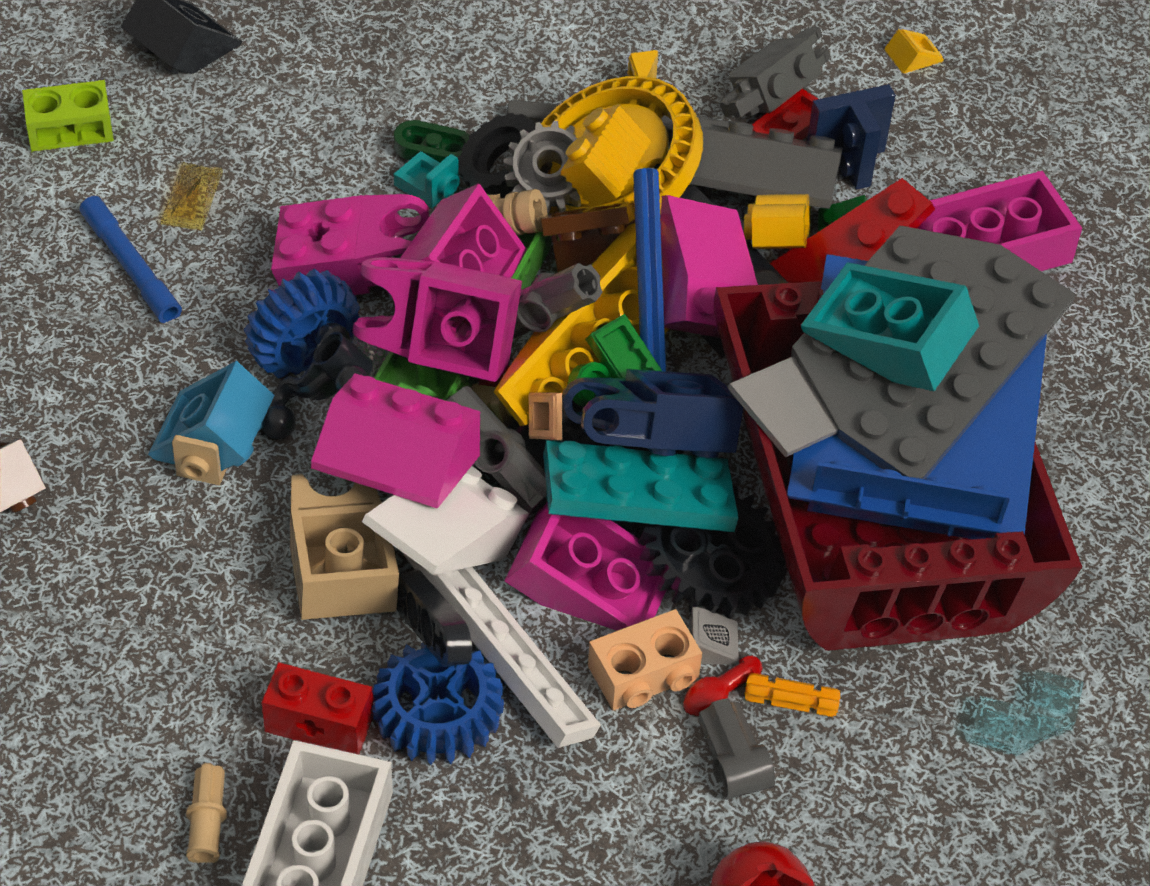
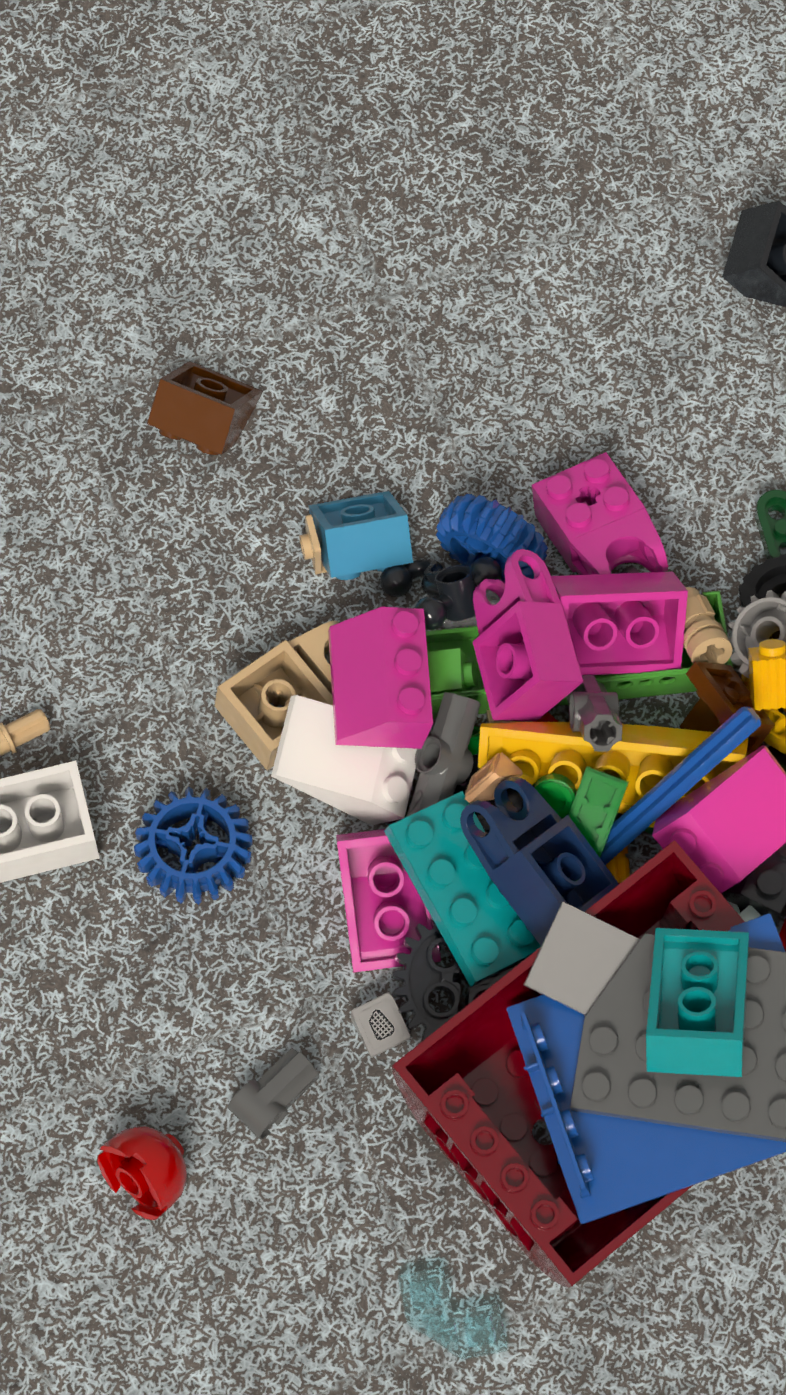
camera: 65 degrees right, 15 degrees up
lime brick [22,80,114,152] -> none
blue piece [79,196,182,323] -> none
clear yellow slope [161,162,223,230] -> none
red brick [261,662,373,755] -> none
teal bracket [394,151,460,208] -> none
black beam [397,570,472,667] -> none
white plate [402,552,601,748] -> none
light nougat brick [588,609,702,711] -> none
red piece [683,655,763,716] -> none
light orange axle [745,673,841,717] -> none

